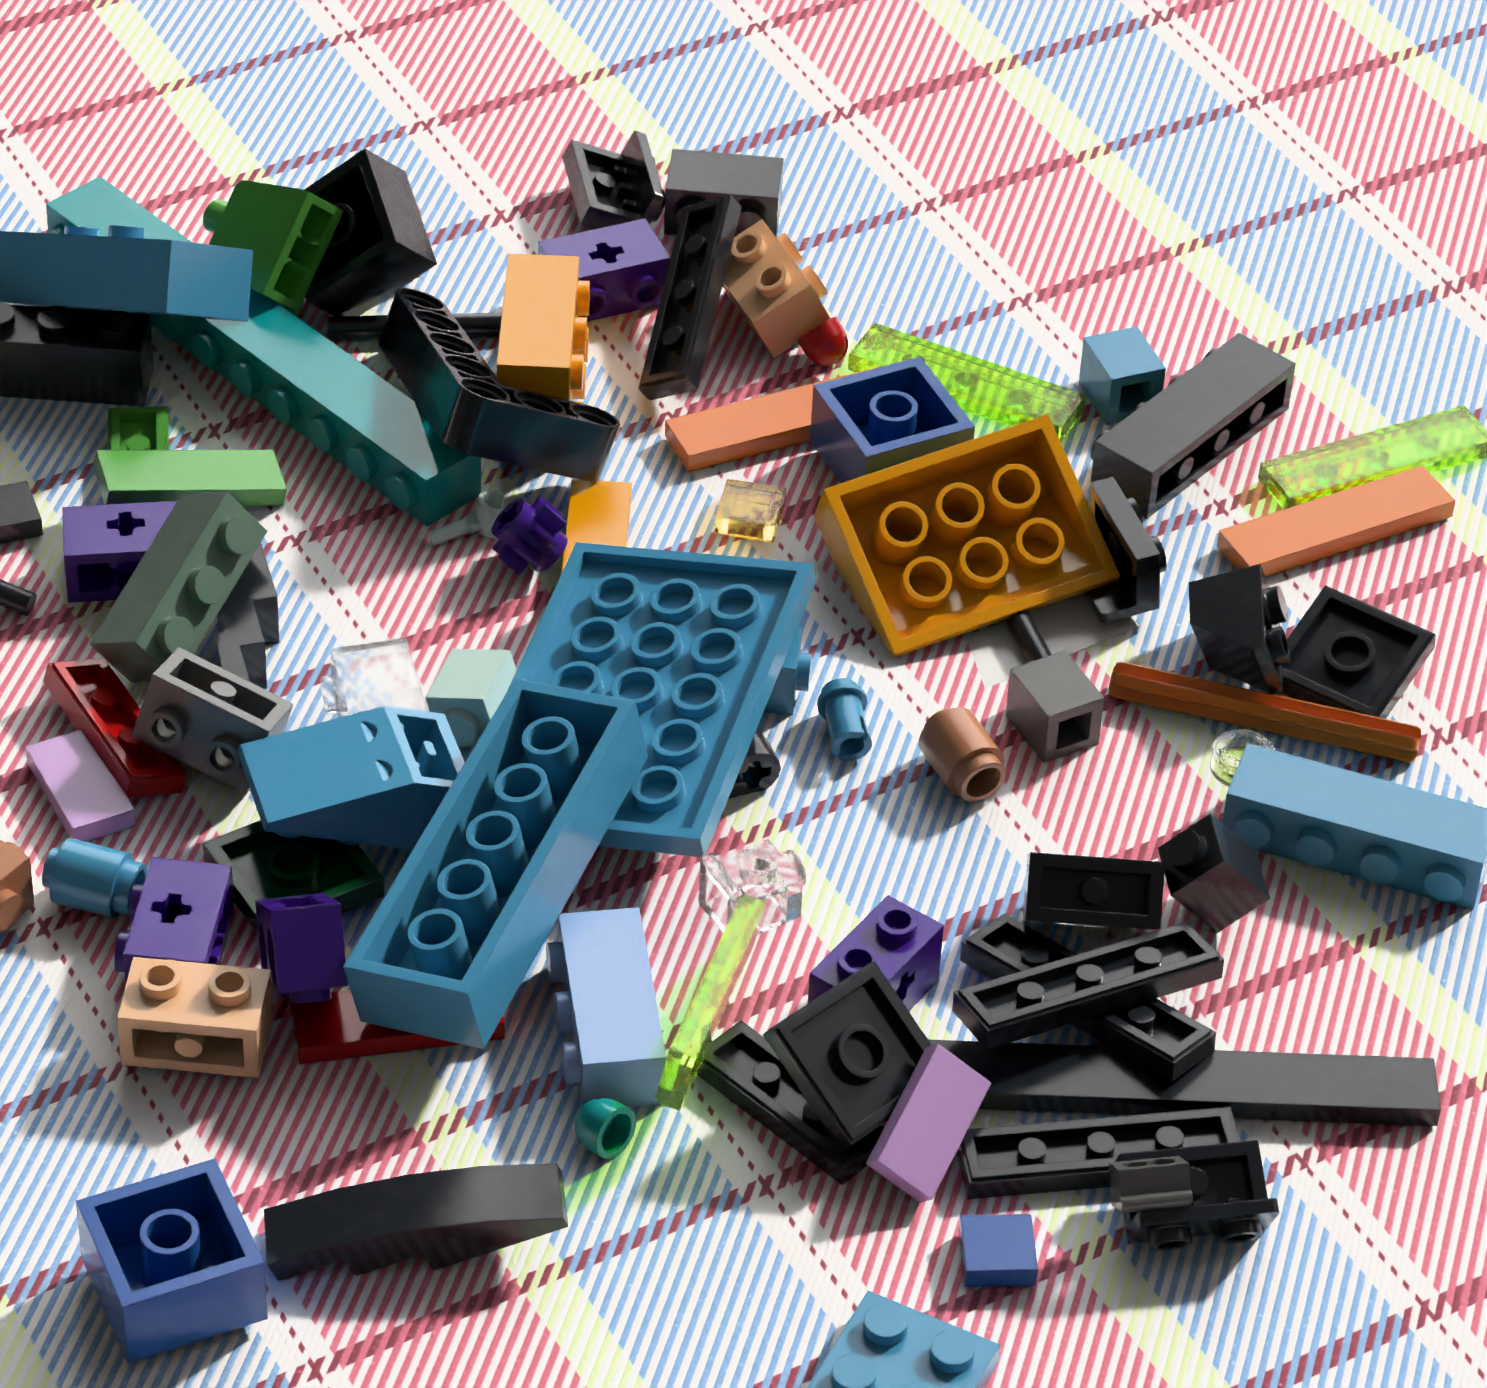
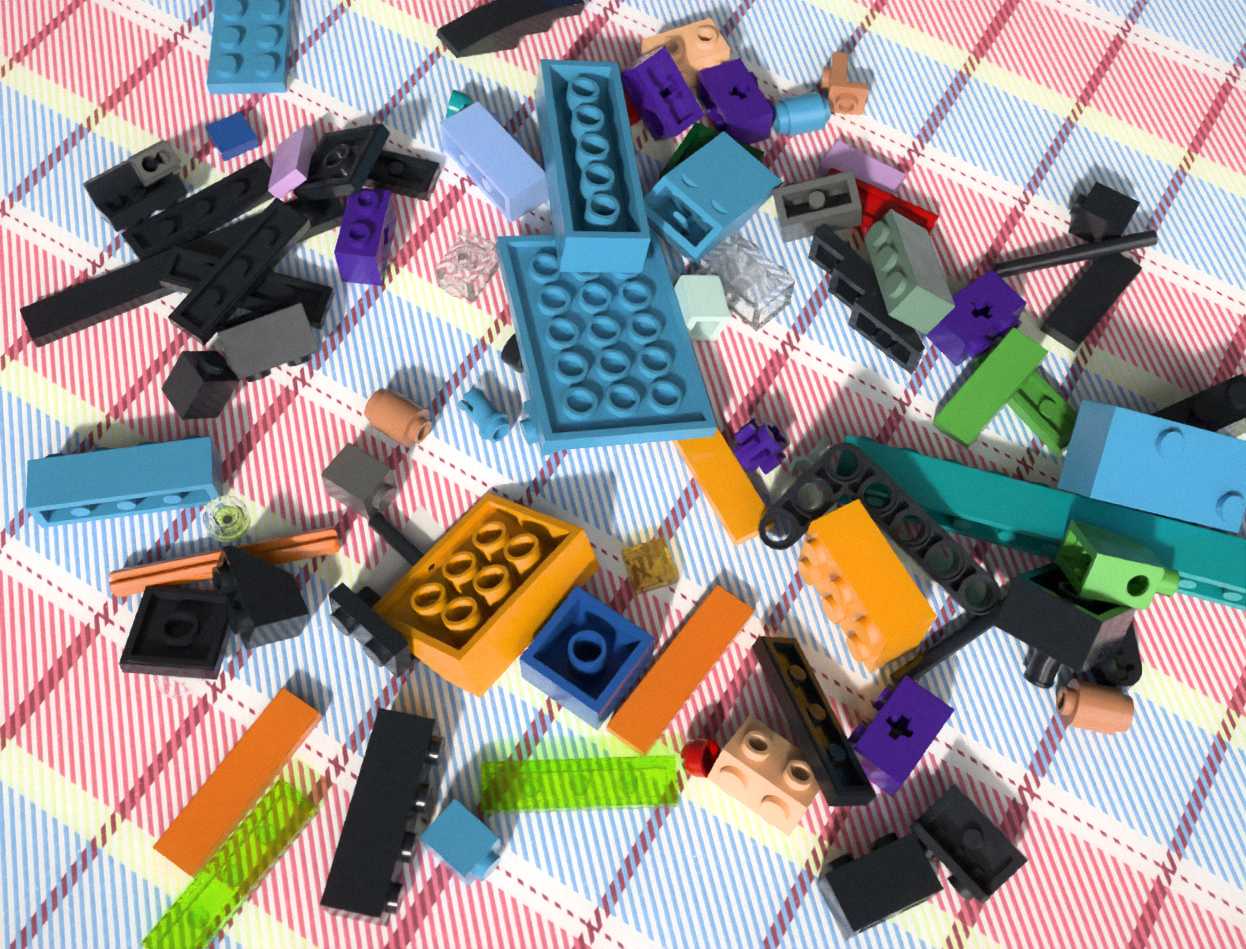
camera: 150 degrees right, 20 degrees up
clear neon green tile [655,894,767,1111] -> none

